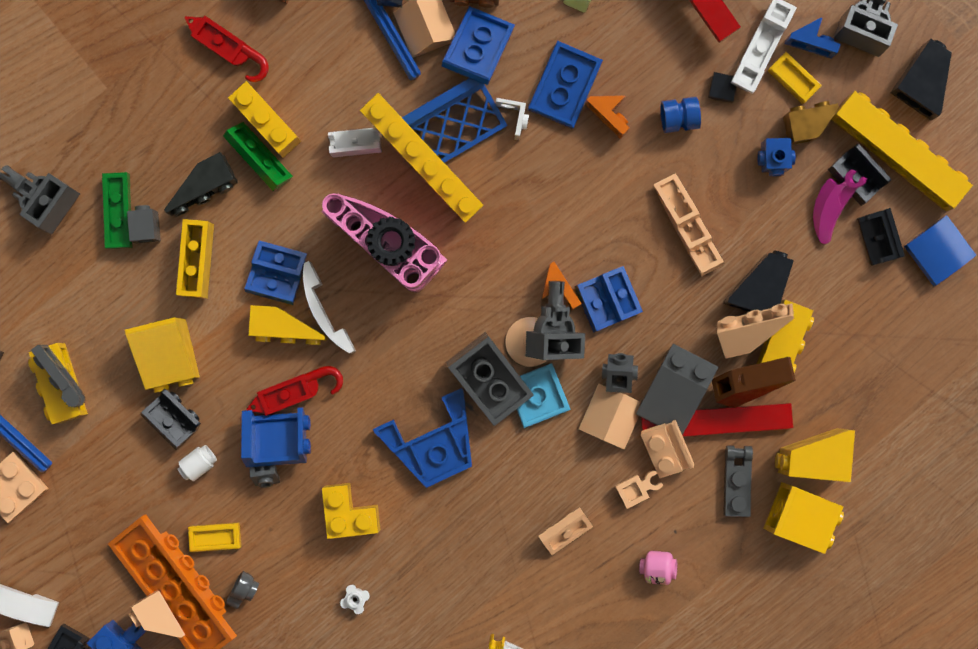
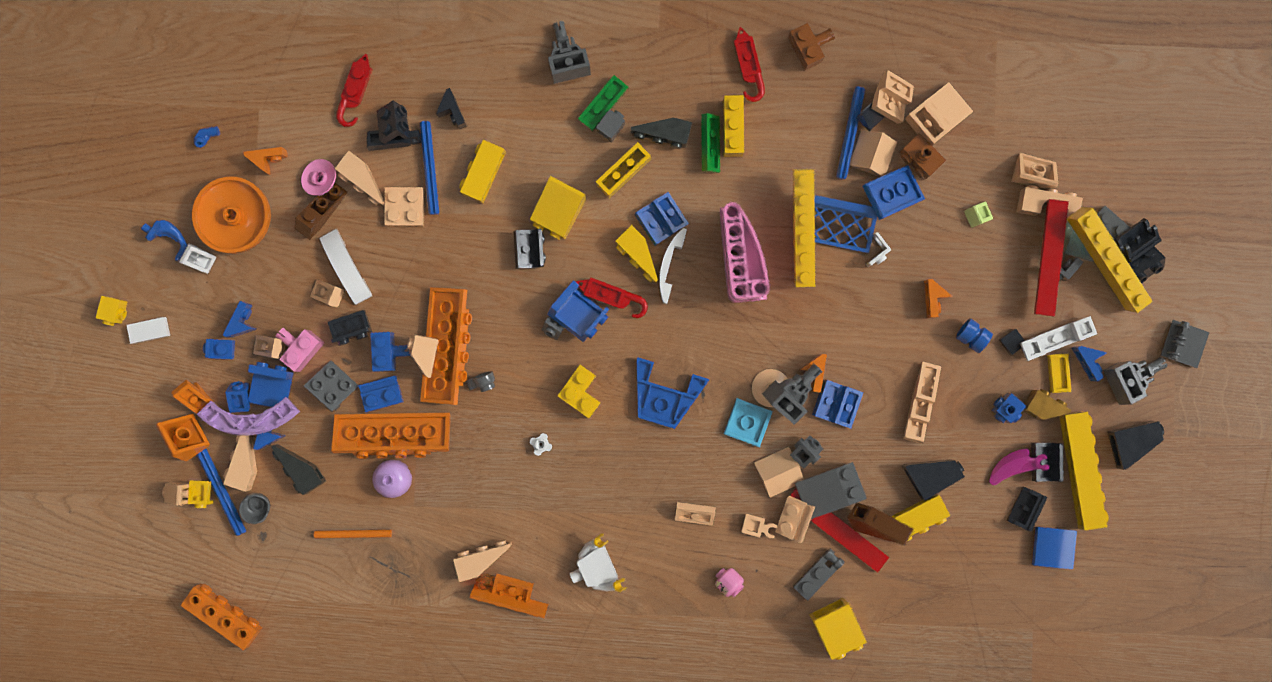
camera: 50 degrees right, 0 degrees up
dark grey hinge [31,345,86,408] -> none
white brick [178,445,217,481] -> none
yellow tile [188,522,241,552] -> none
white hinge [328,128,382,157] -> none
black tyre [367,217,415,266] -> none
dark grey slope [446,332,534,426] -> none
blue tile [528,40,603,129] -> none
light nougat slope [717,303,794,359] -> none
yellow slope [775,428,855,482] -> none

